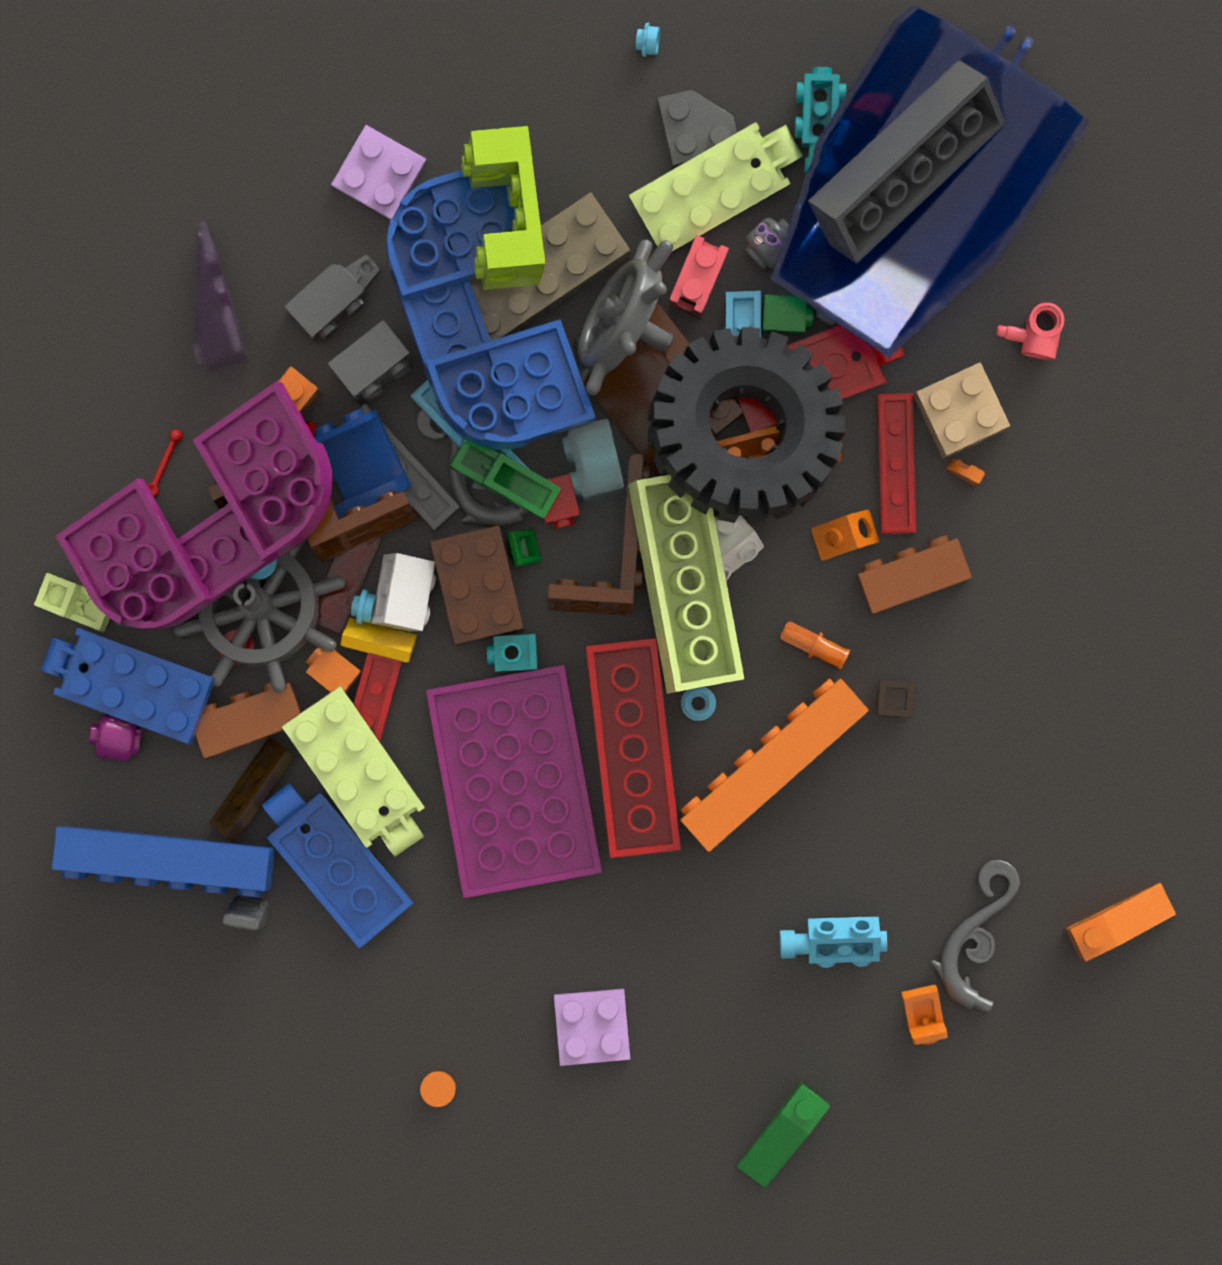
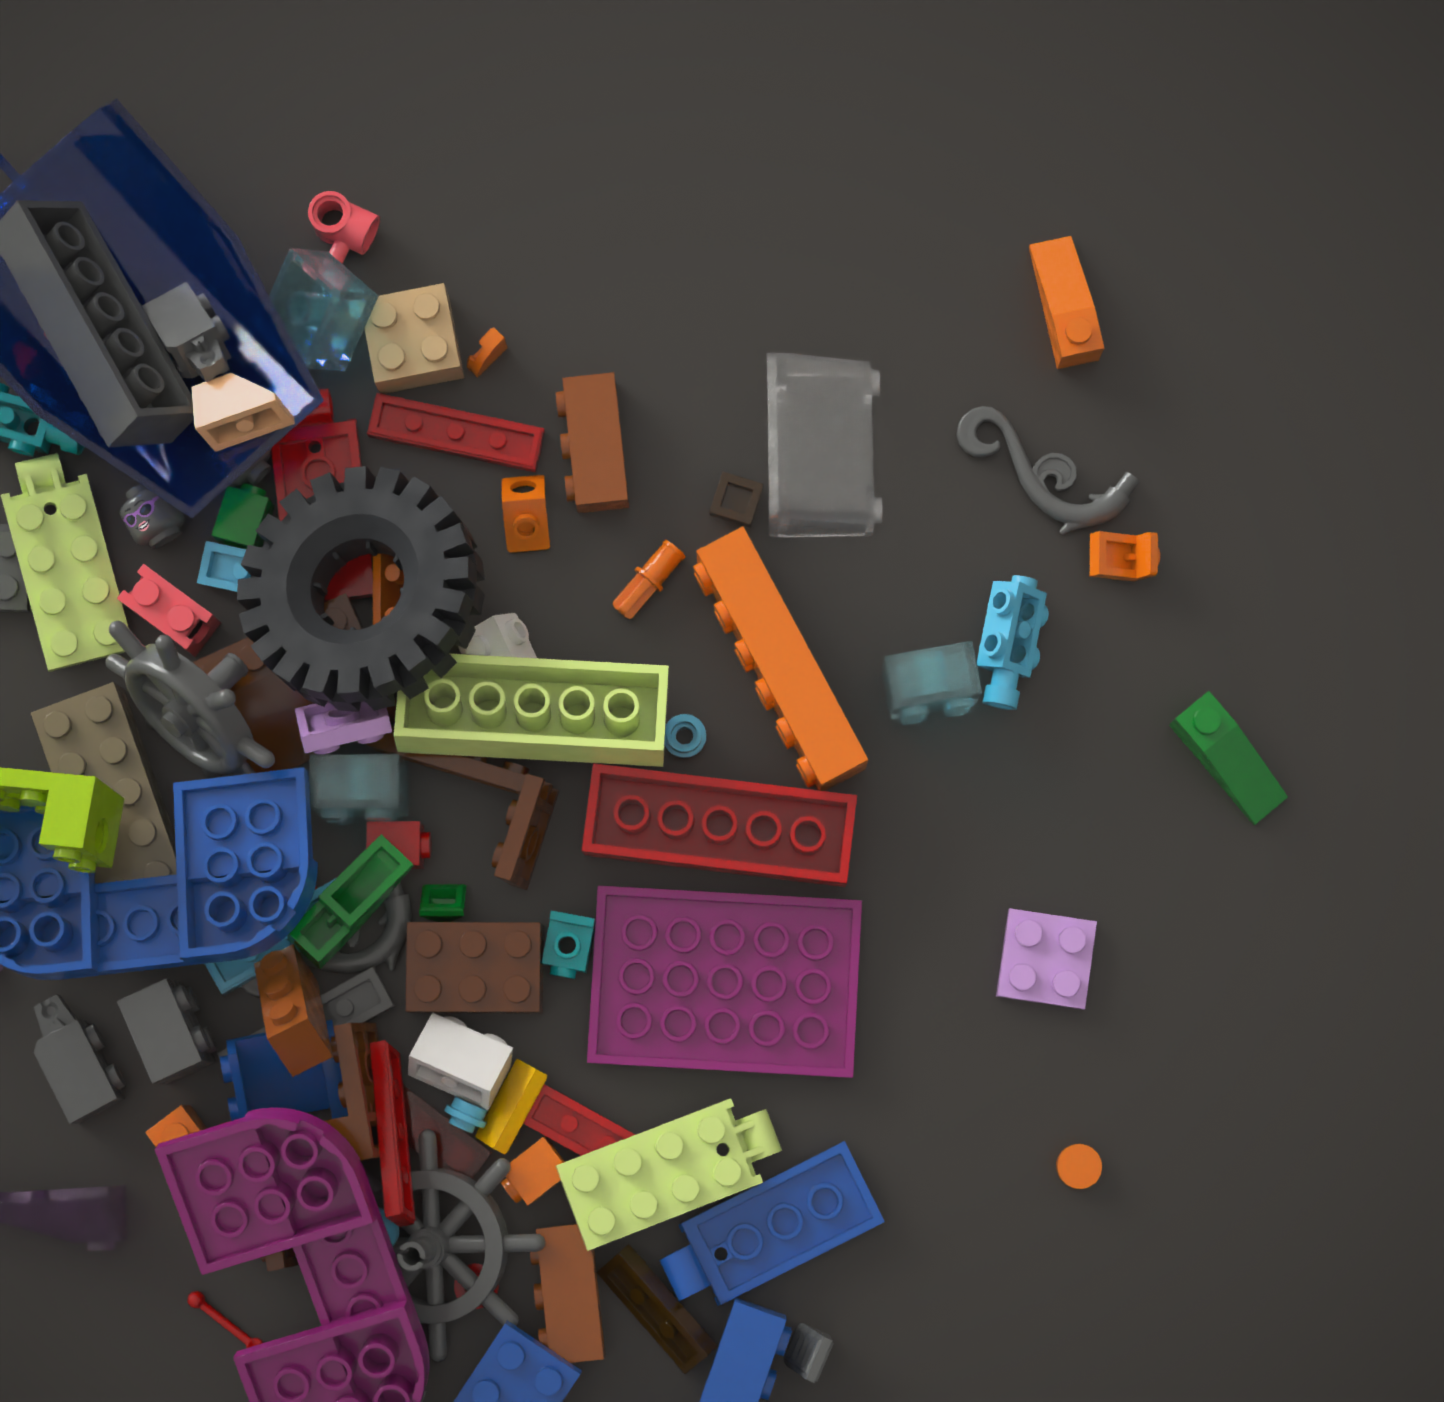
camera: 75 degrees left, 5 degrees down
none -> dark grey hinge [142,282,231,382]
none -> light nougat slope [192,373,295,452]
none -> dark orange brick [254,944,333,1077]
none -> clear light blue brick [257,248,379,371]
none -> lavender plate [295,701,392,754]
none -> red tile [370,1040,416,1227]
none -> clear windscreen [767,353,882,537]
none -> clear light blue brick [881,641,982,725]

